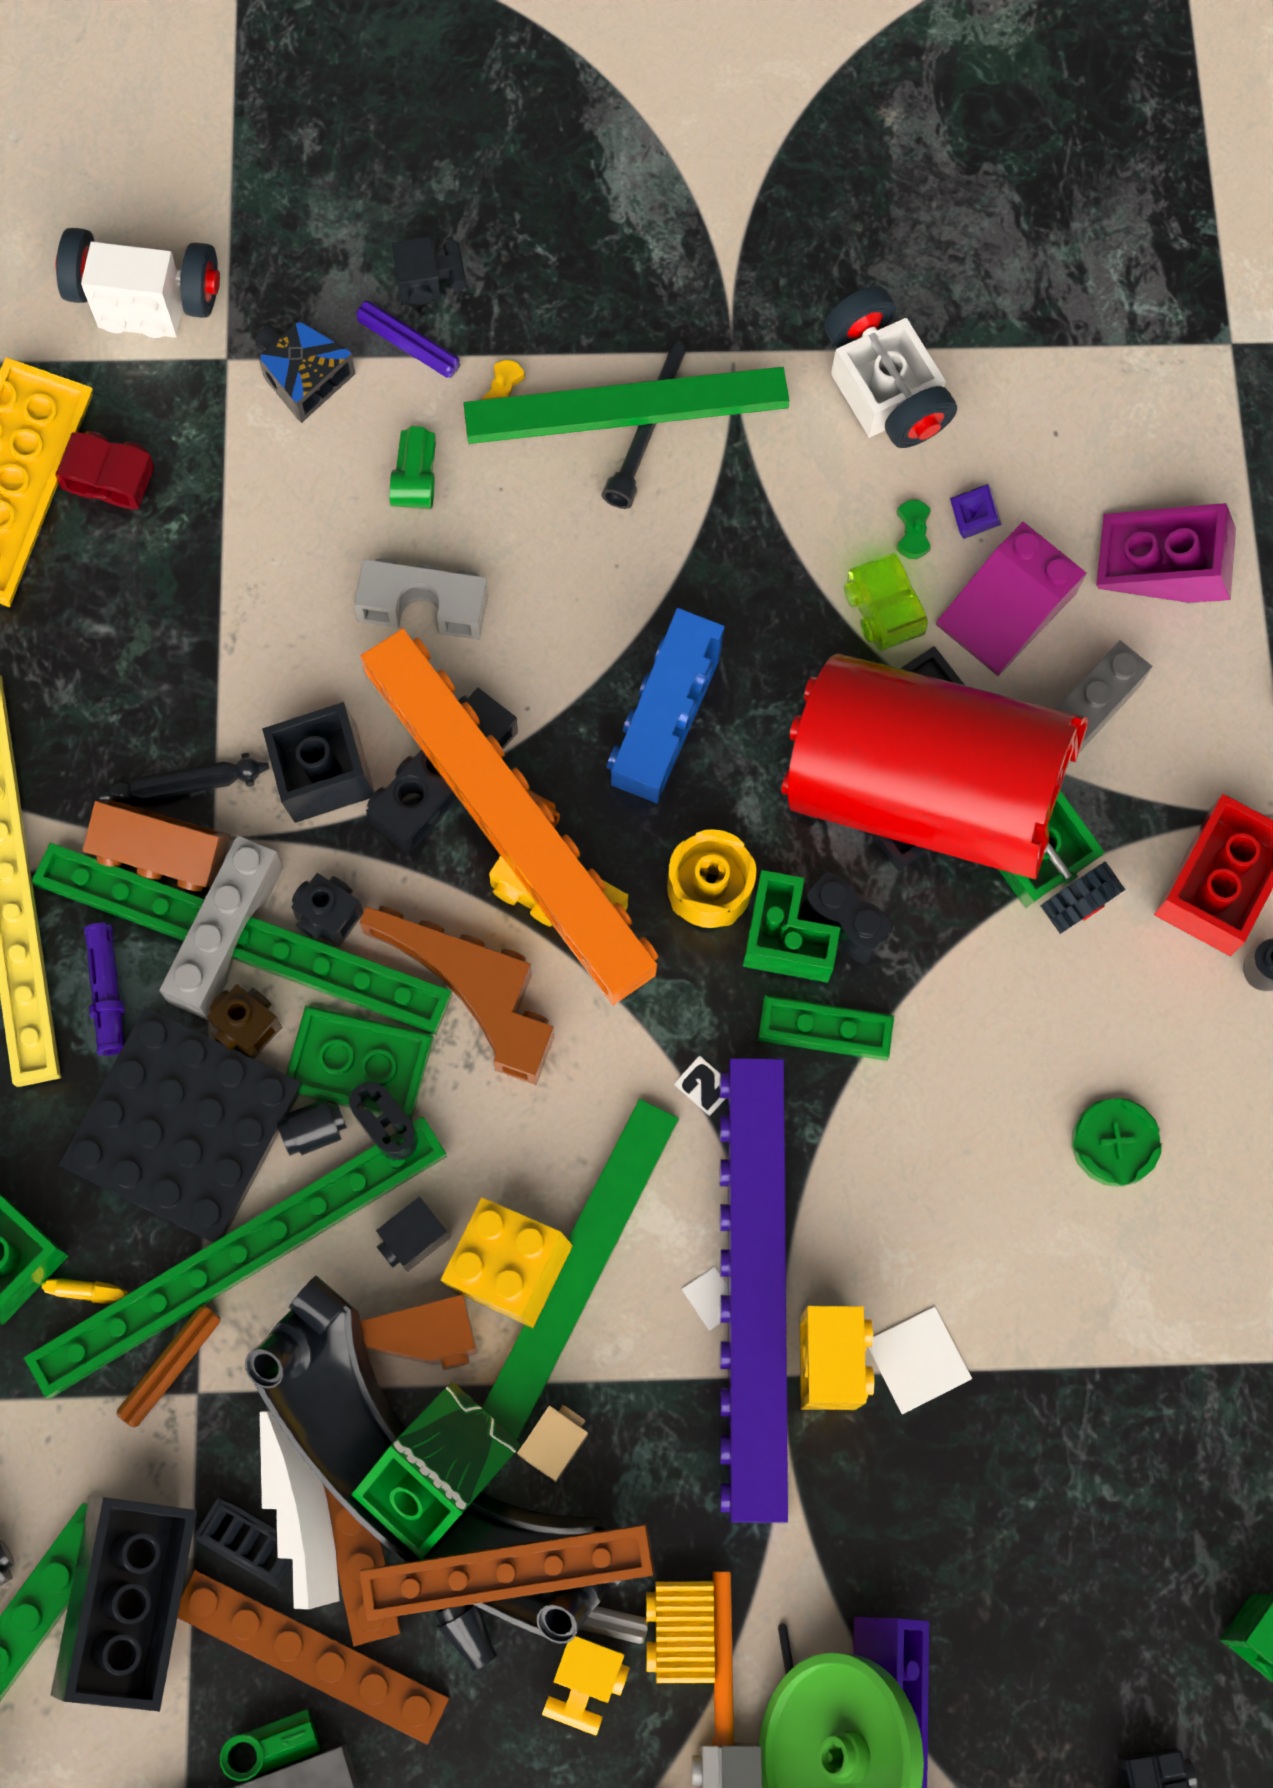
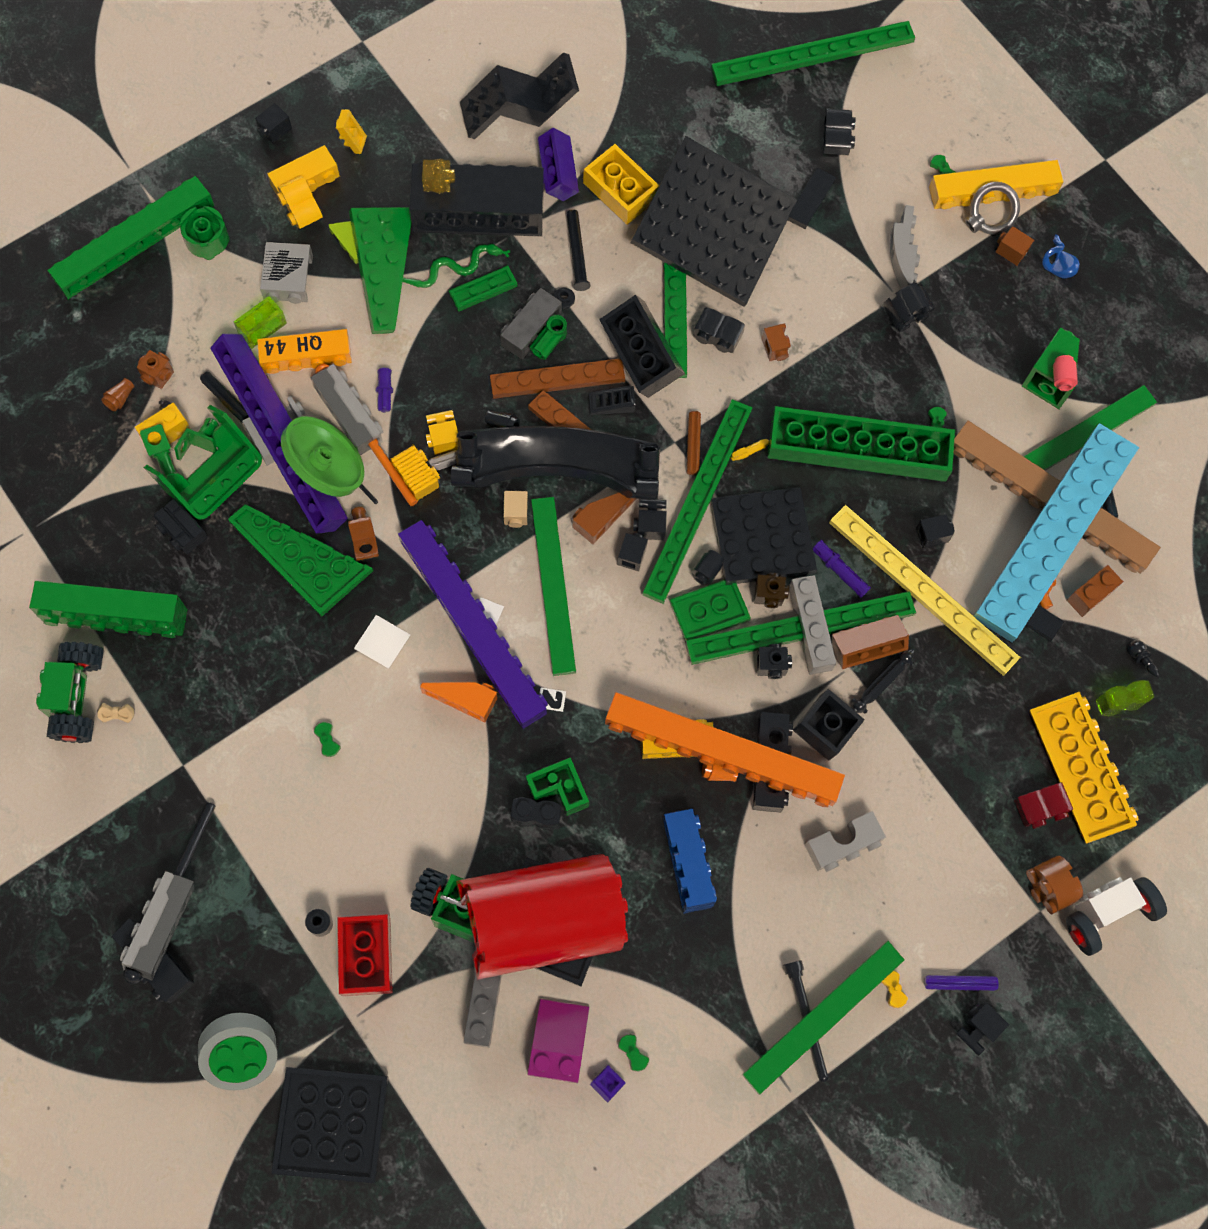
camera: 145 degrees right, 0 degrees up
black torso [255,323,355,423] -> none
white slope [260,1410,340,1609] -> none
black beam [349,1082,418,1160] -> none
slope [351,1381,521,1559] -> none
dark orange plate [359,1523,654,1621] -> none
dark orange arch [360,906,554,1085] -> none
green piece [389,426,436,509] -> none
yellow brick [440,1197,573,1328] -> none
yellow brick [667,829,756,928] -> none
green tile [758,995,895,1061] -> none
yellow brick [799,1306,874,1410] -> none
brick [824,286,957,448] -> none
clear neon green brick [844,553,928,651] -> none
green tile [1071,1098,1162,1187] -> none
magenta slope [1096,503,1236,603] -> none
none -> green wing [228,504,373,617]
none -> green piece [314,722,341,757]
none -> dark orange bracket [348,507,379,560]
none -> orange slope [420,682,498,723]
none -> black brick [633,499,667,541]
none -> dark orange brick [1026,856,1083,915]

